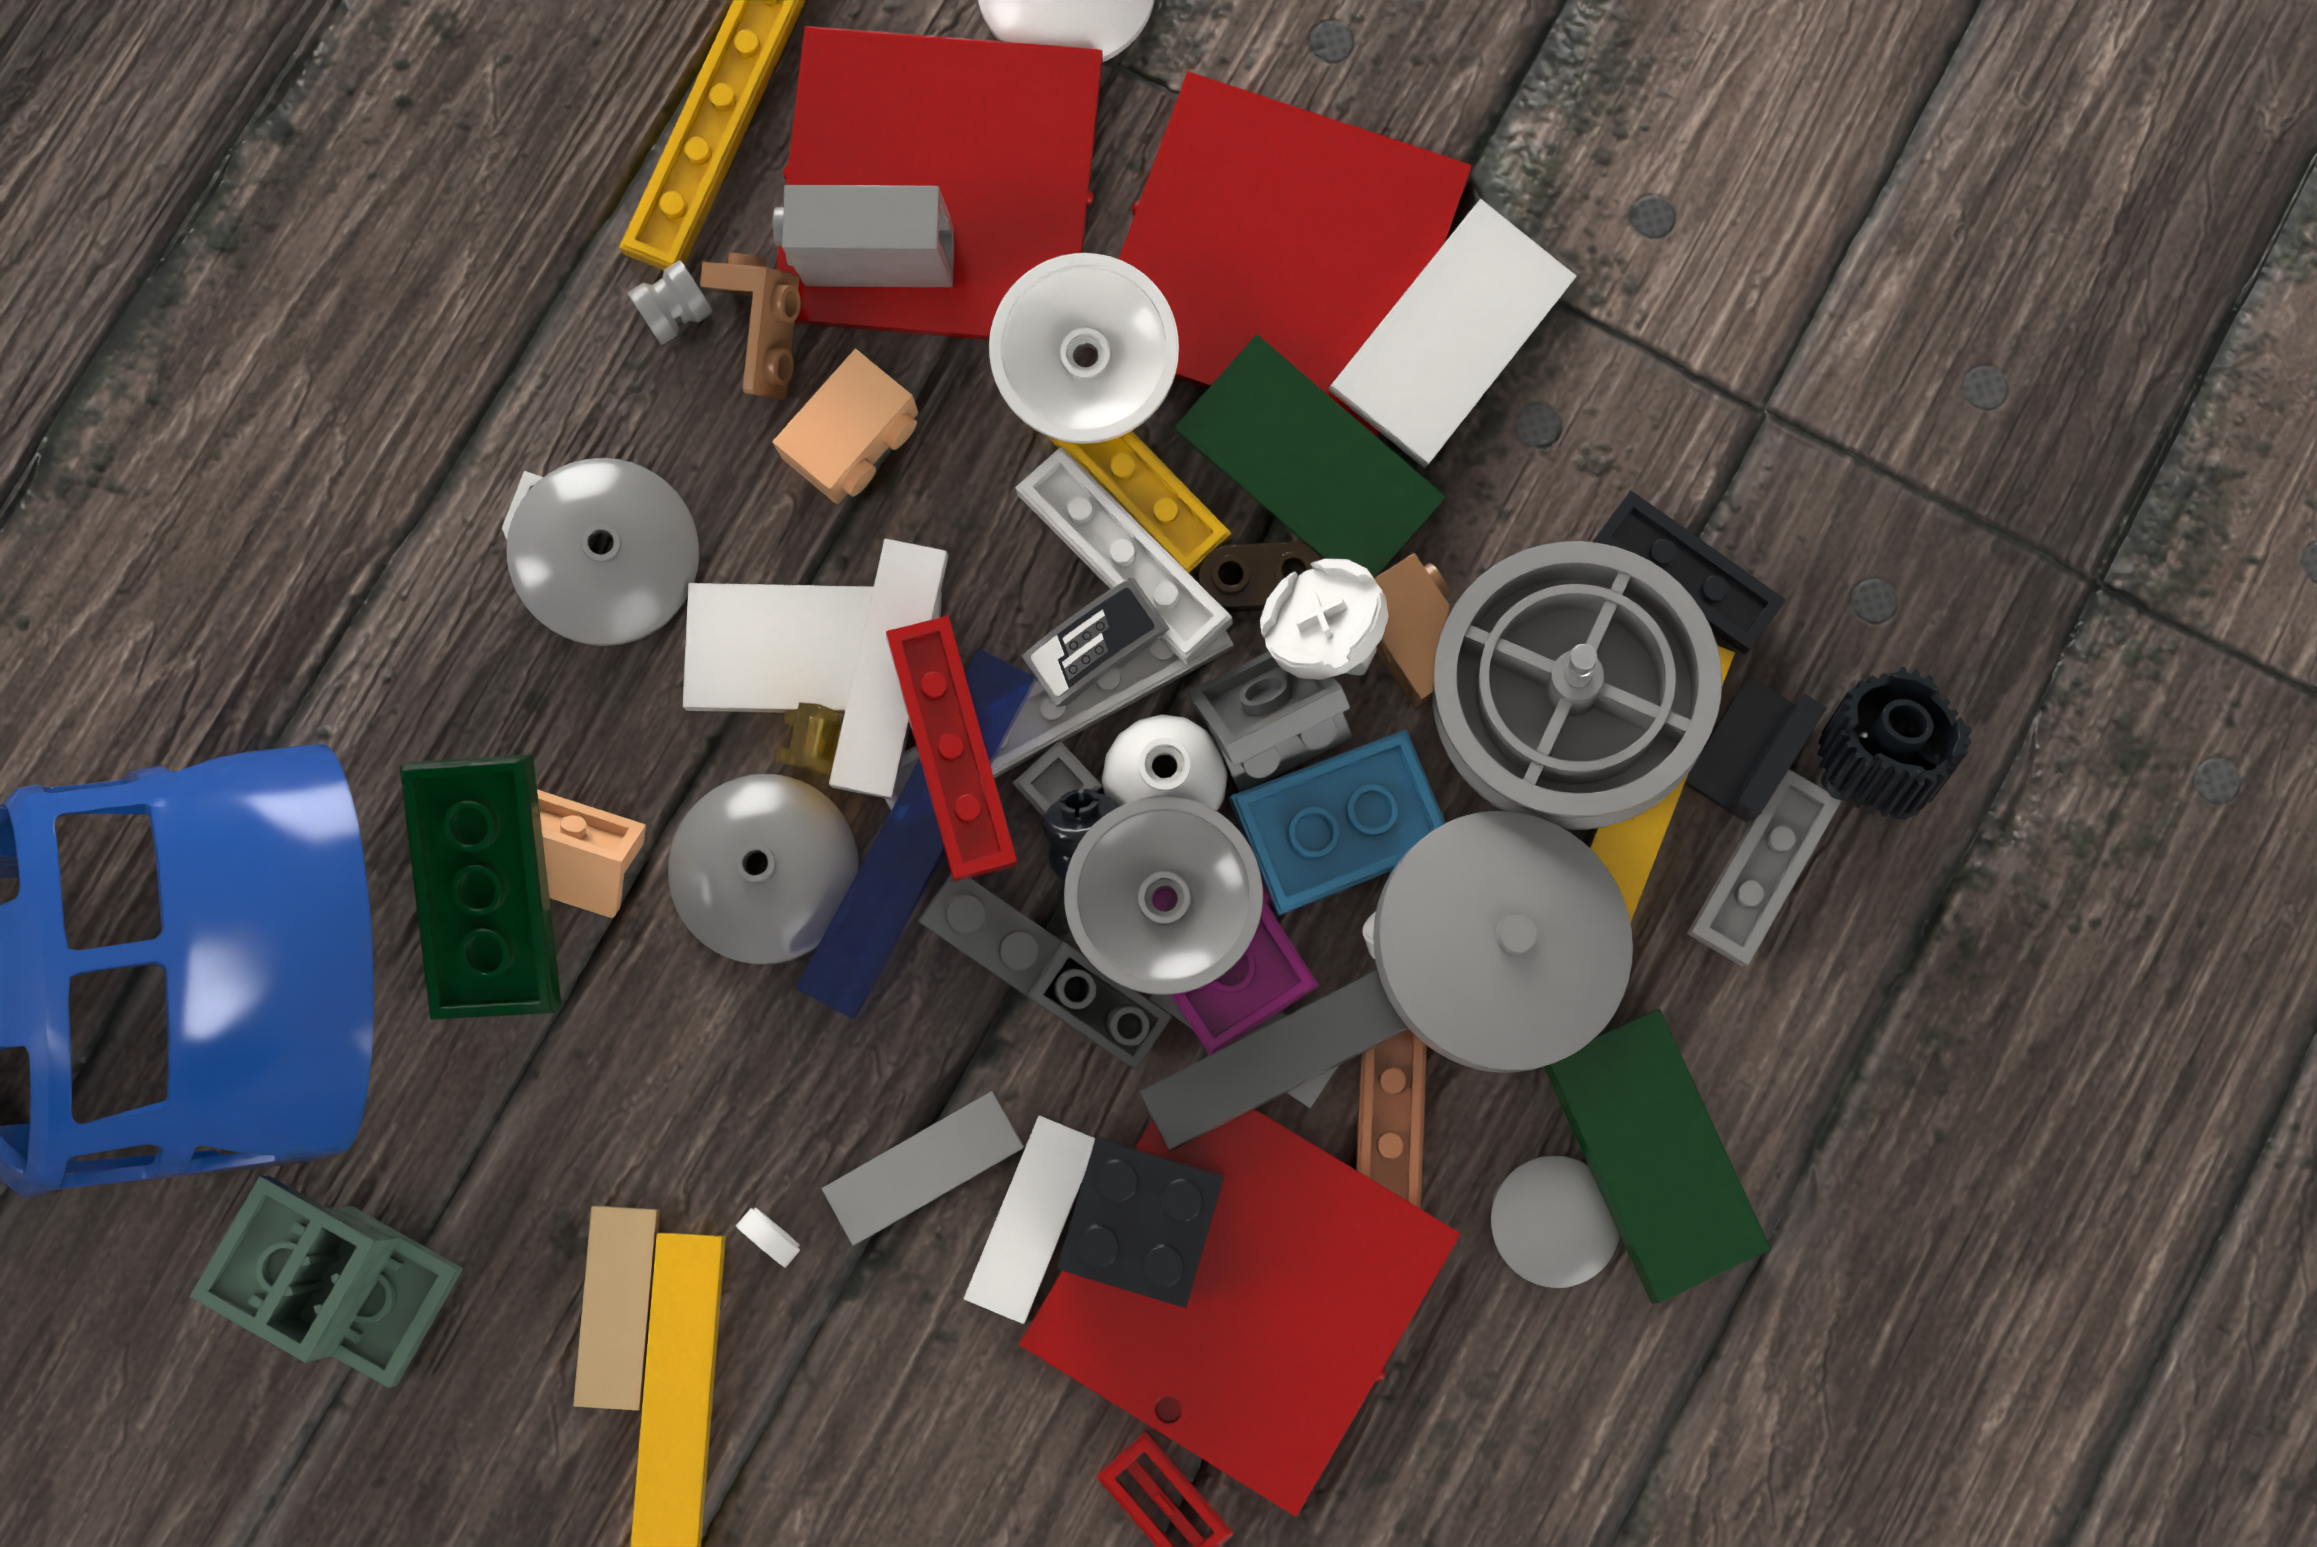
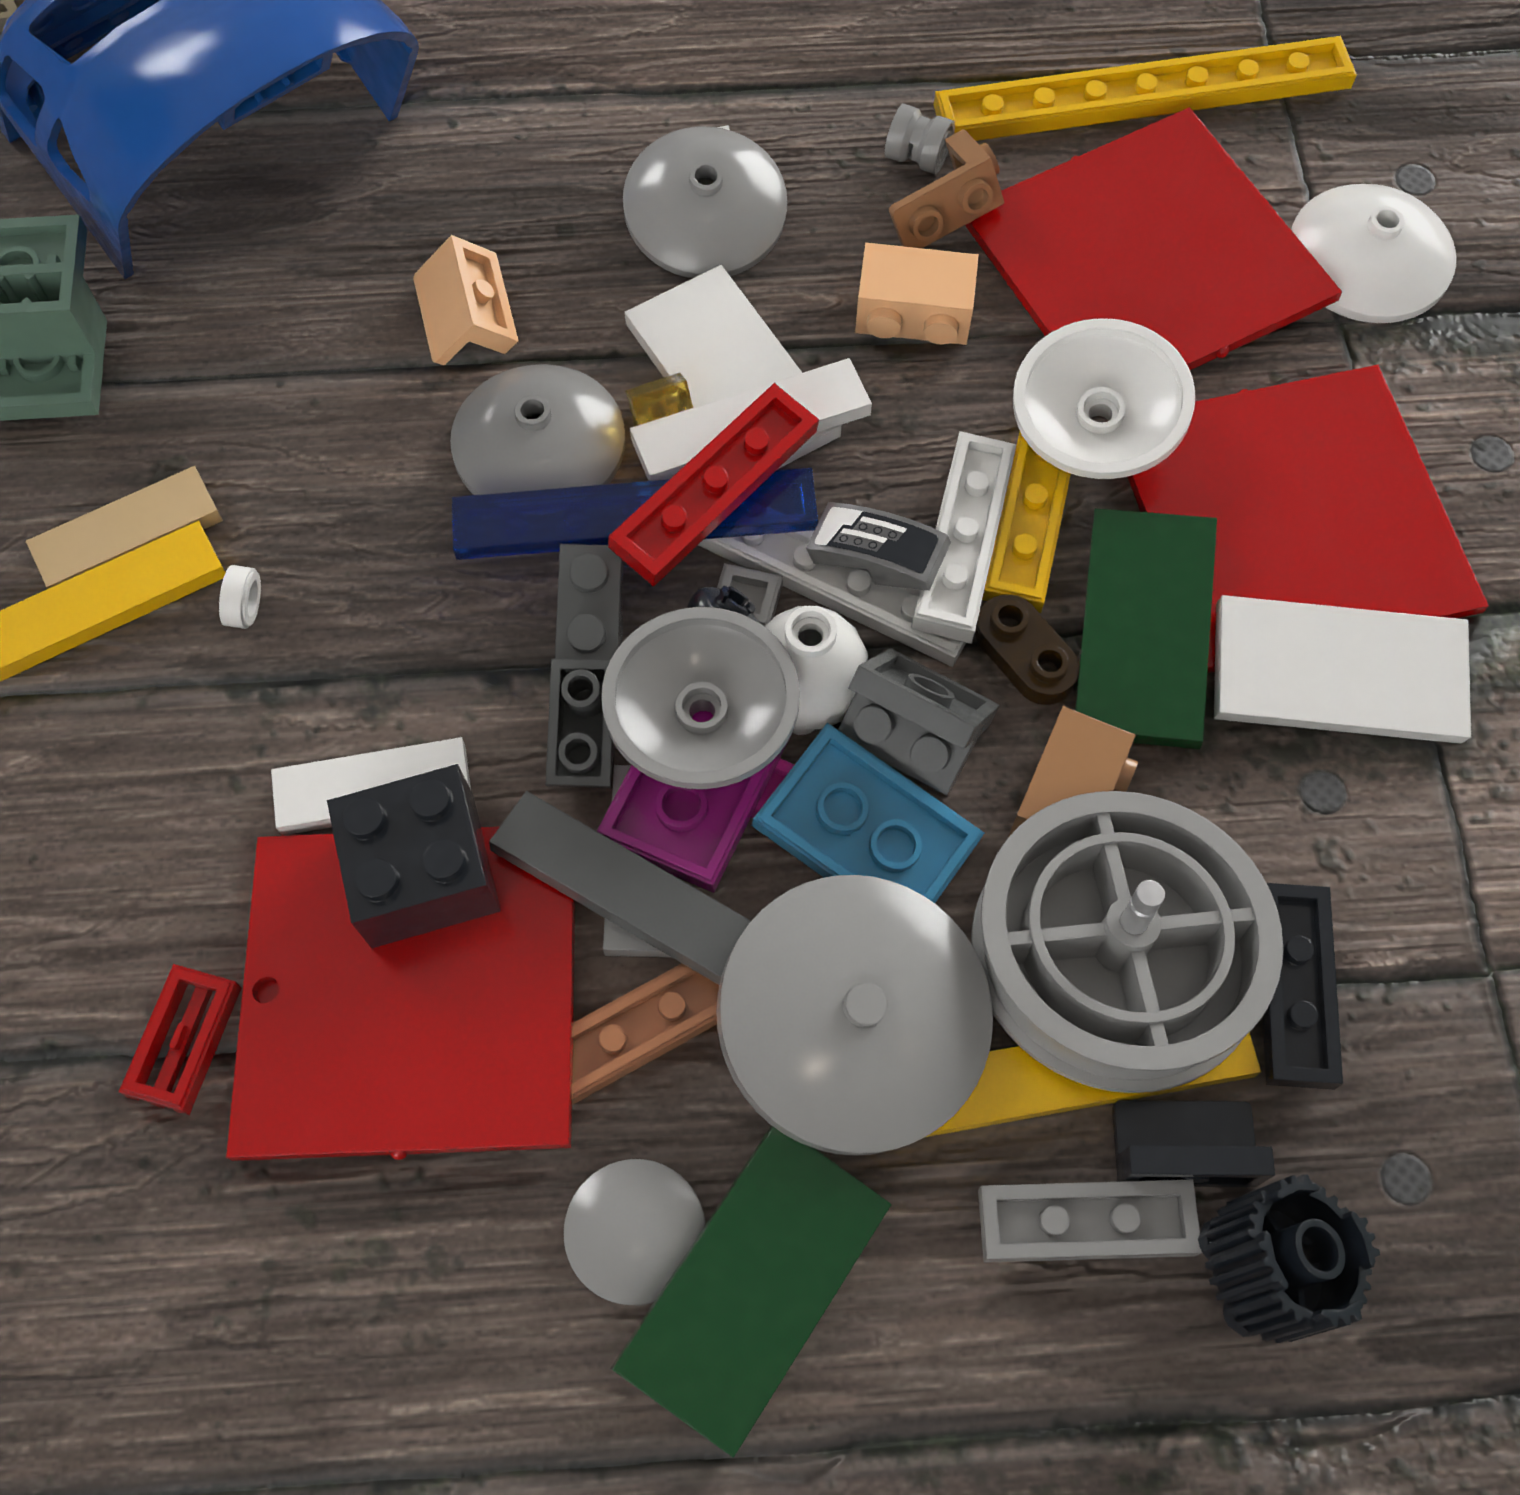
camera: 55 degrees right, 15 degrees down
dark green tile [399,754,562,1020] -> none
light grey brick [773,185,955,287] -> none
light grey tile [821,1091,1025,1246] -> none
white tile [1260,559,1389,680] -> none

